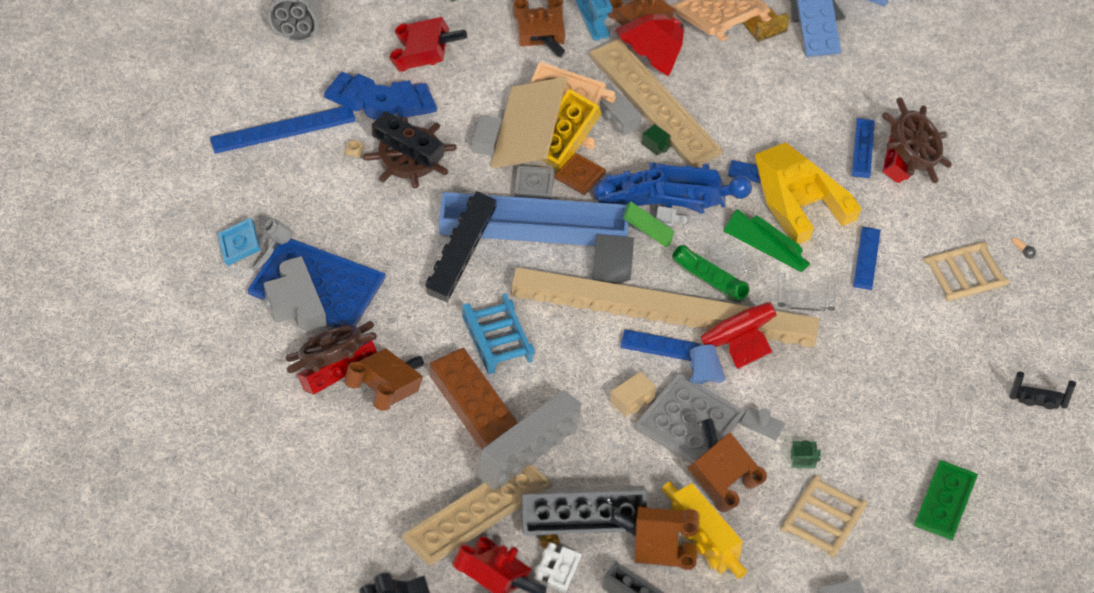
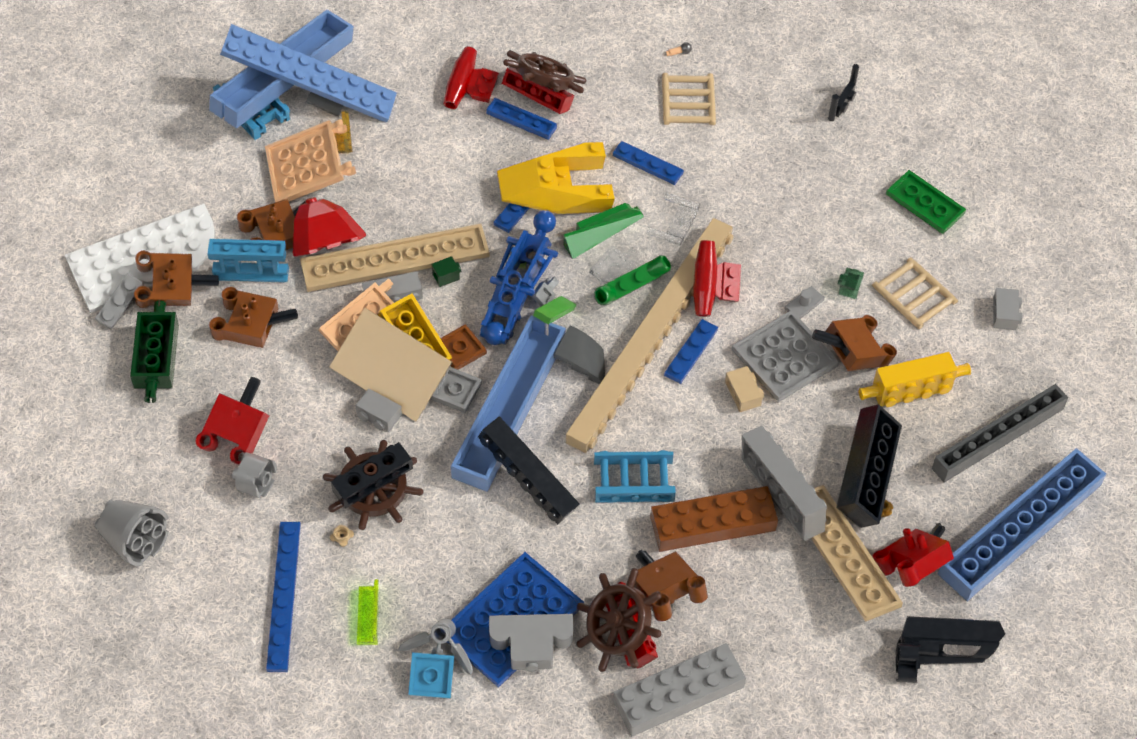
camera: 70 degrees left, 5 degrees up
blue plate [324,71,437,120] -> none
white plate [533,543,582,593] -> none
dark orange piece [610,507,700,570] -> none
medium blue slope [690,345,726,385] -> none
none -> light grey brick [232,452,277,498]
none -> clear neon green panel [357,579,380,645]
none -> red plate [443,46,499,110]
none -> light grey brick [613,643,746,737]

